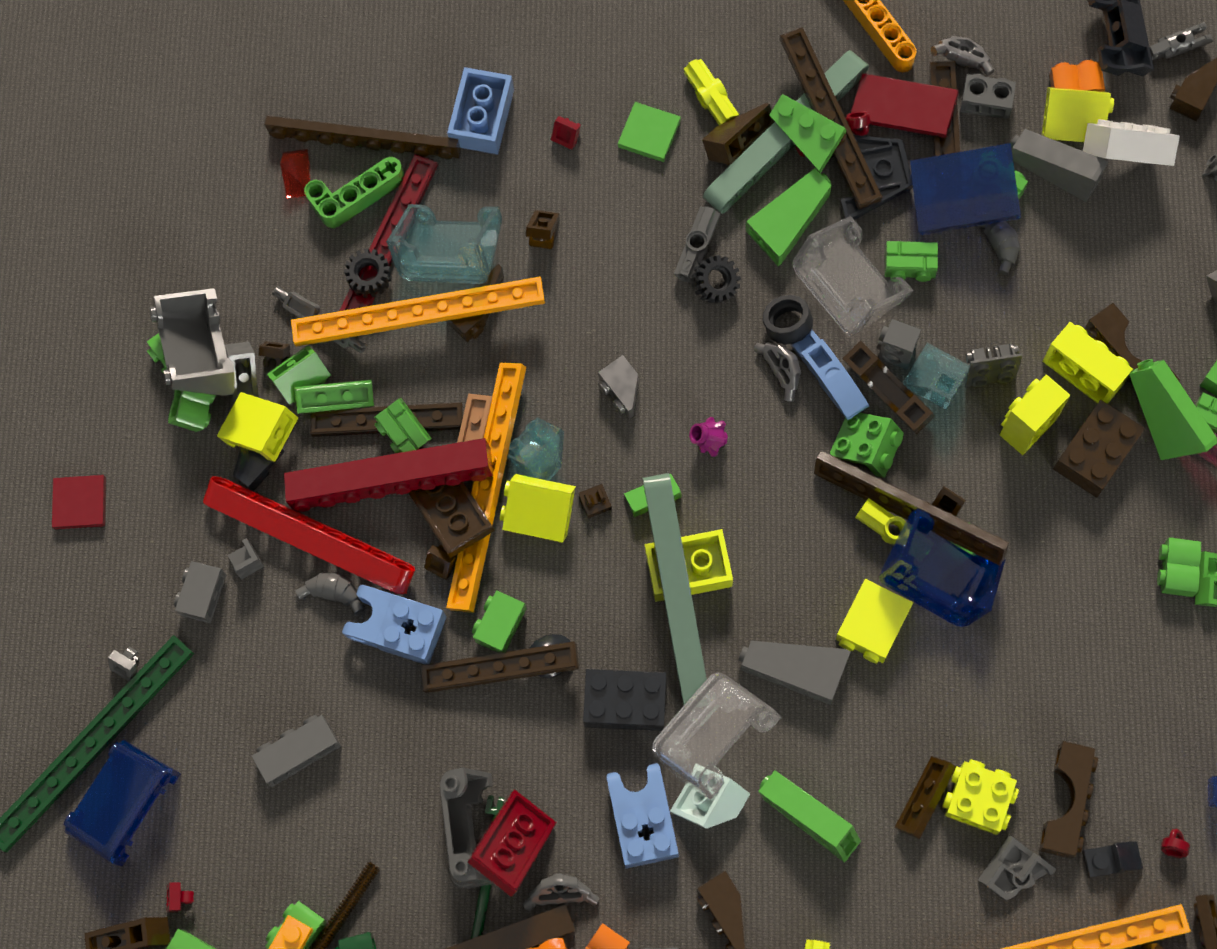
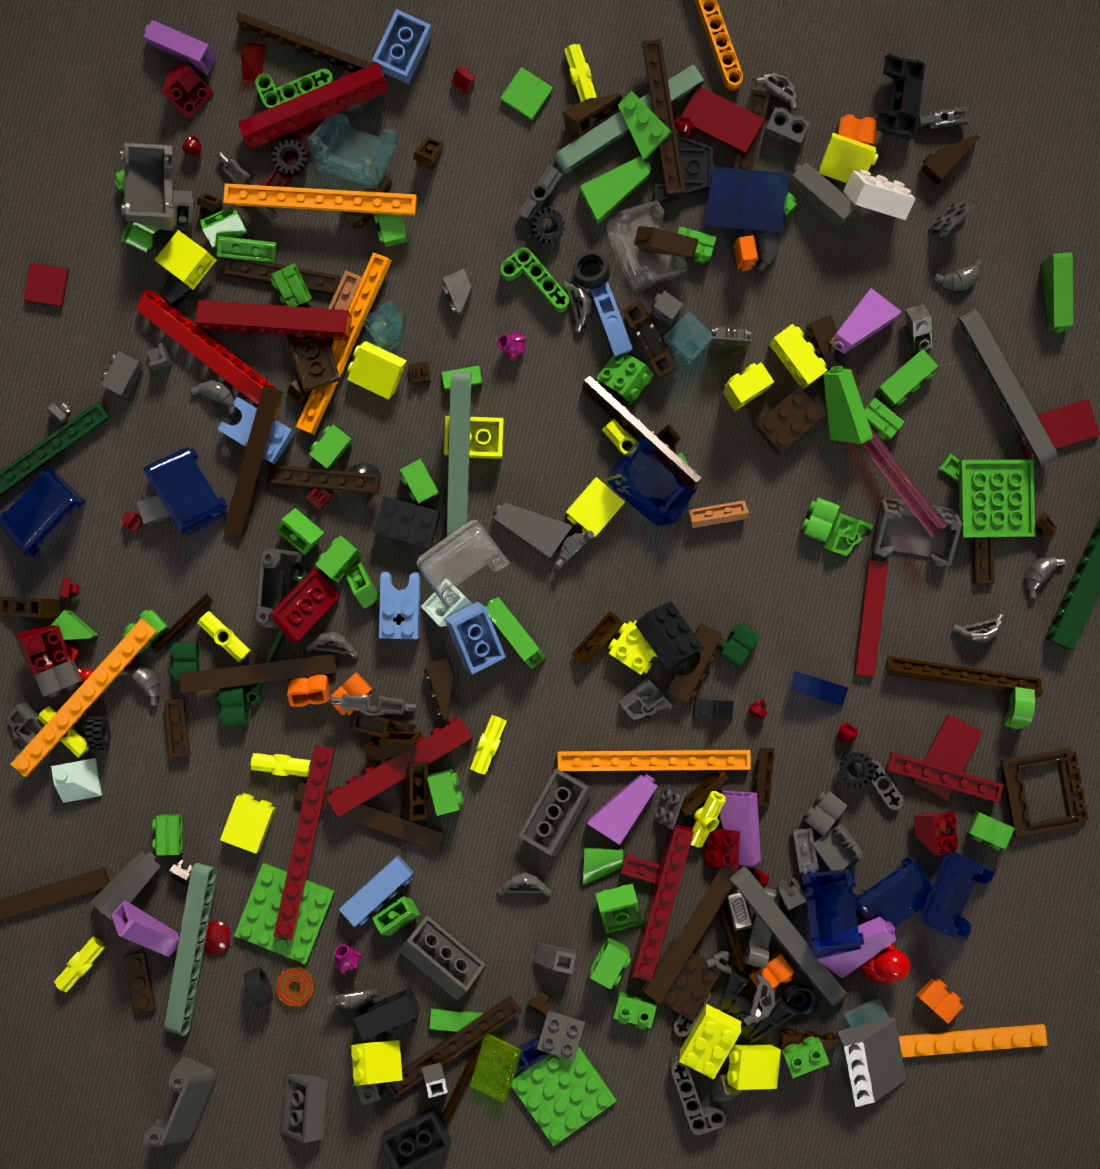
camera: 10 degrees right, 15 degrees up
none -> dark red tile [122,512,142,531]
none -> medium lavender slope [143,20,216,75]
none -> clear blue windscreen [143,447,228,536]
none -> dark red slope [161,60,214,120]
none -> dark red tile [182,135,202,156]
none -> neon yellow piece [198,611,251,663]
none -> dark brown tile [223,385,283,537]
none -> dark red brick [238,62,390,150]
none -> bright green brick [275,508,324,555]
none -> dark red tile [306,488,333,510]
none -> bright green brick [315,535,362,583]
none -> bright green slope [345,562,380,609]
none -> bright green brick [373,213,408,247]
none -> bright green brick [400,459,440,505]
none -> medium blue brick [444,602,506,675]
none -> bright green beam [500,248,569,312]
none -> dark grey piece [553,531,594,570]
none -> dark brown slope [634,226,698,258]
none -> black brick [635,601,704,671]
none -> medium nougat plate [688,500,749,528]
none -> dark green brick [718,623,761,668]
none -> orange brick [733,235,758,271]
none -> medium lavender slope [829,288,901,354]

